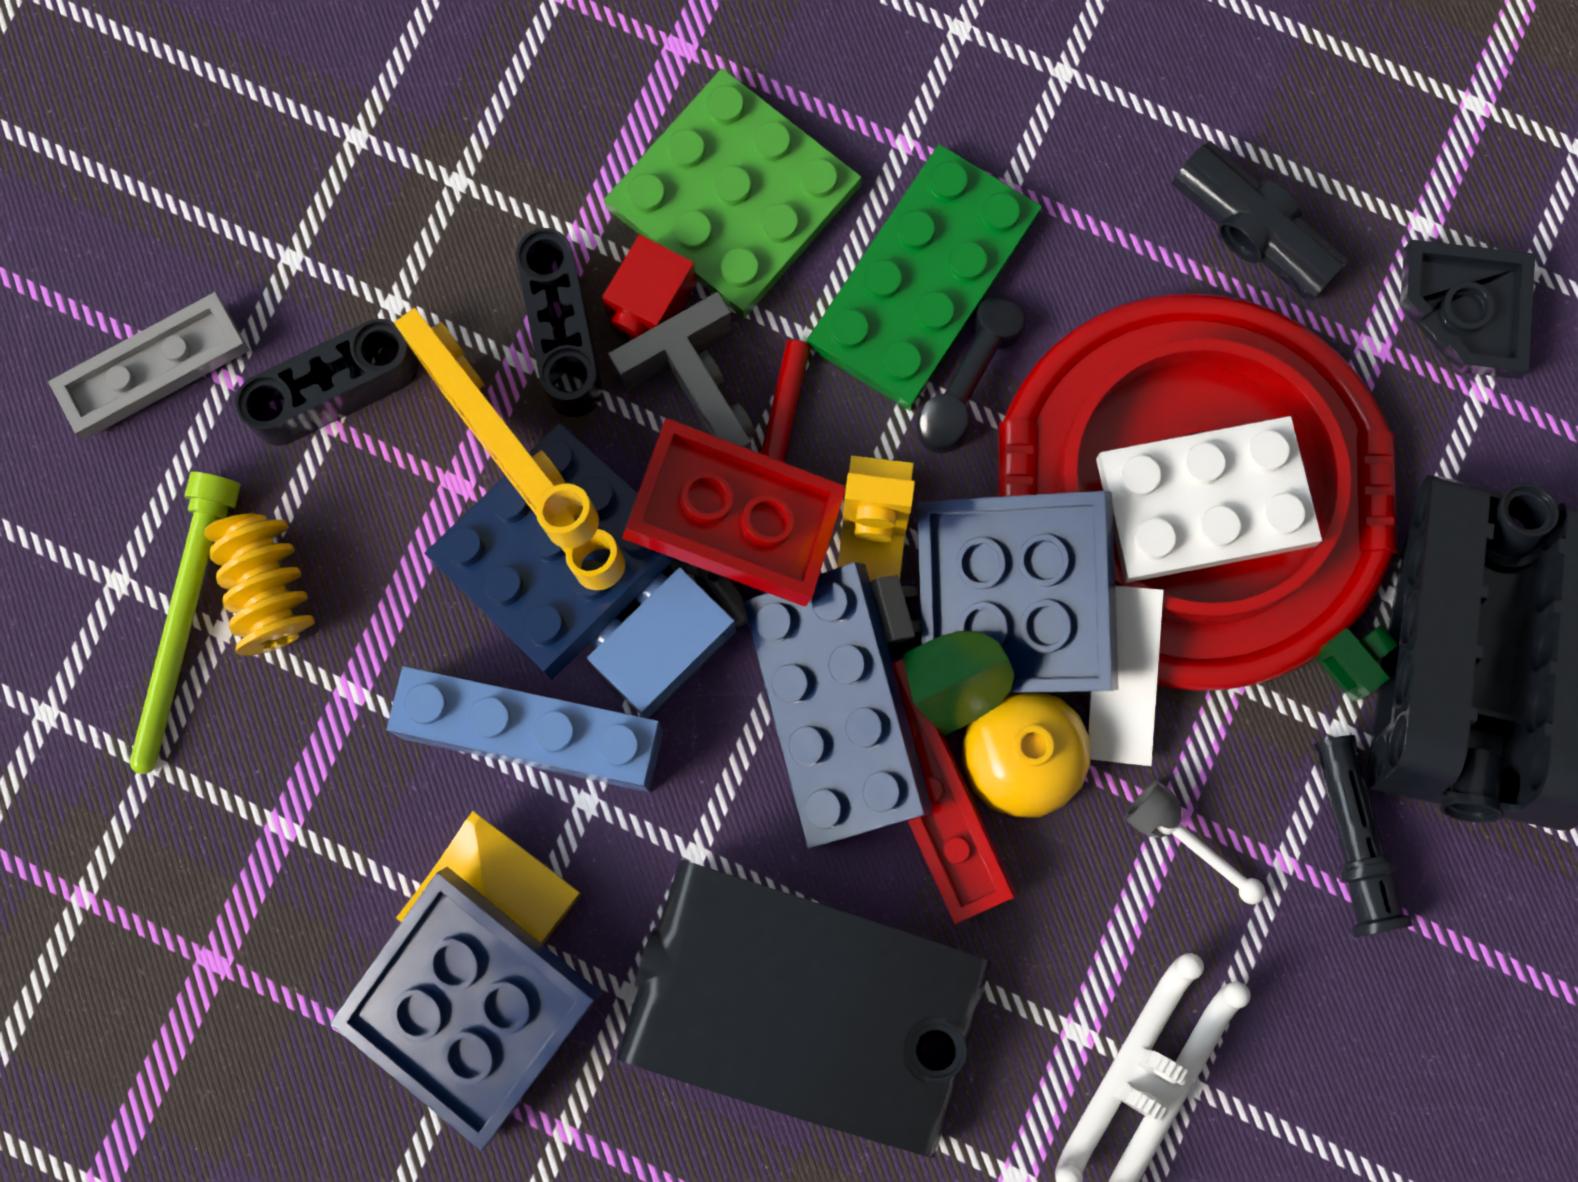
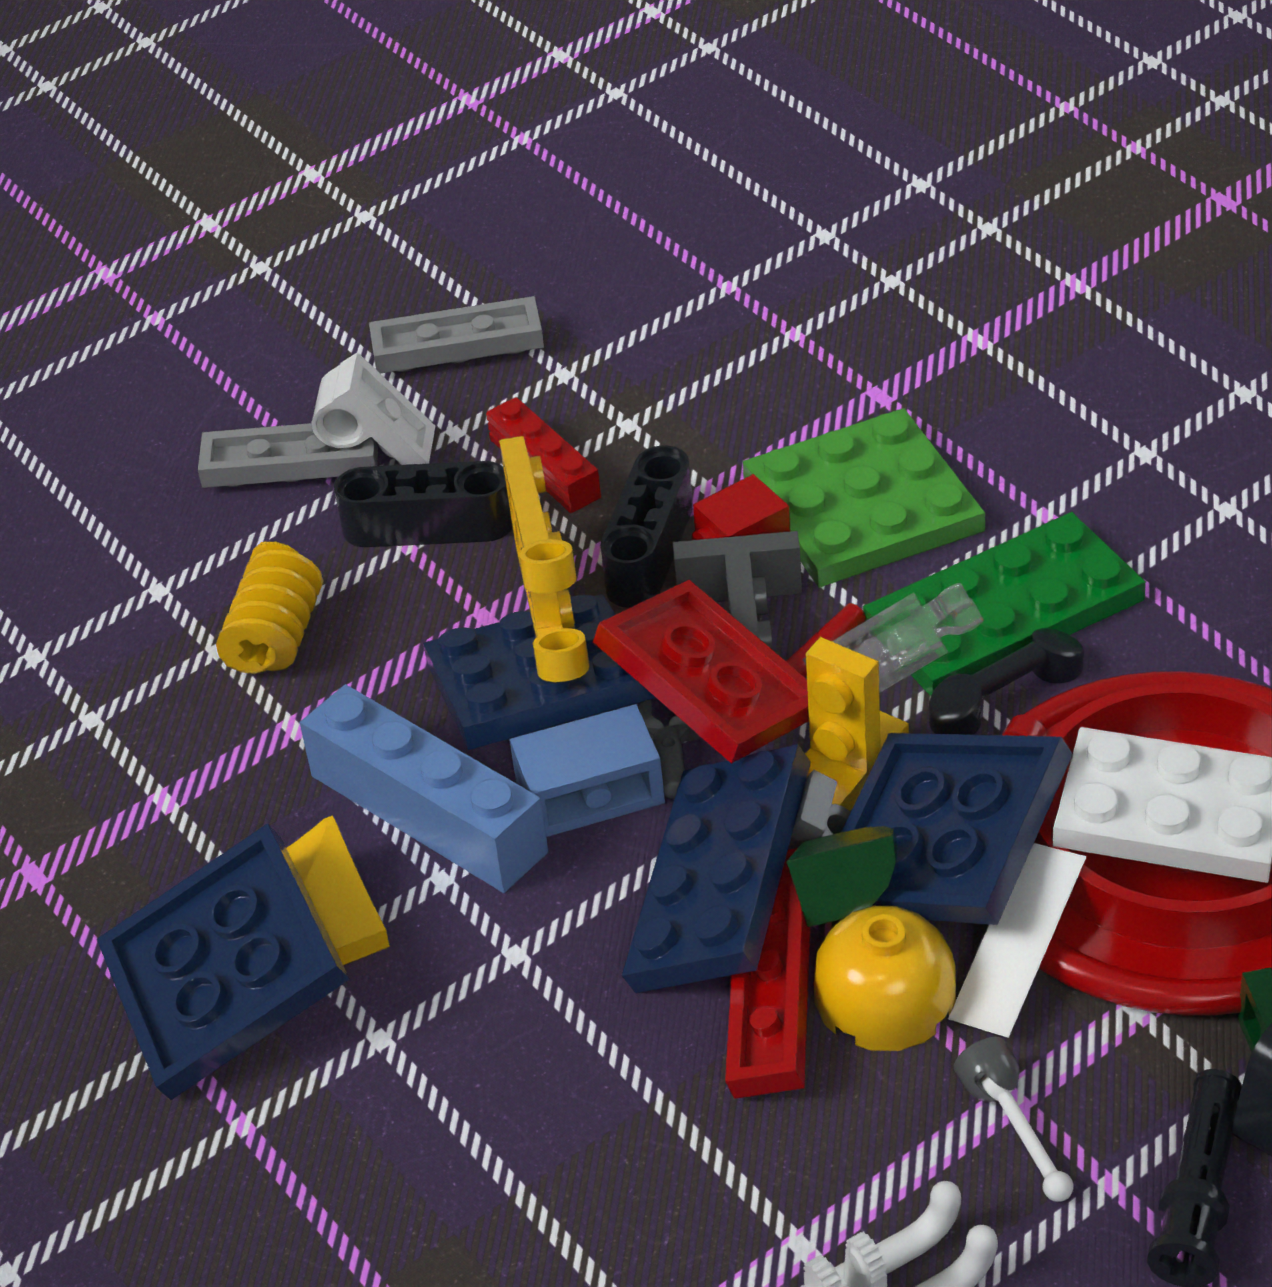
camera: 30 degrees right, 35 degrees down
lime piece [130,472,241,774] -> none
black panel [616,860,992,1158] -> none
none -> white plate [311,352,435,465]
none -> light grey plate [369,296,544,373]
none -> red piece [486,397,601,513]
none -> clear plate [803,583,984,693]

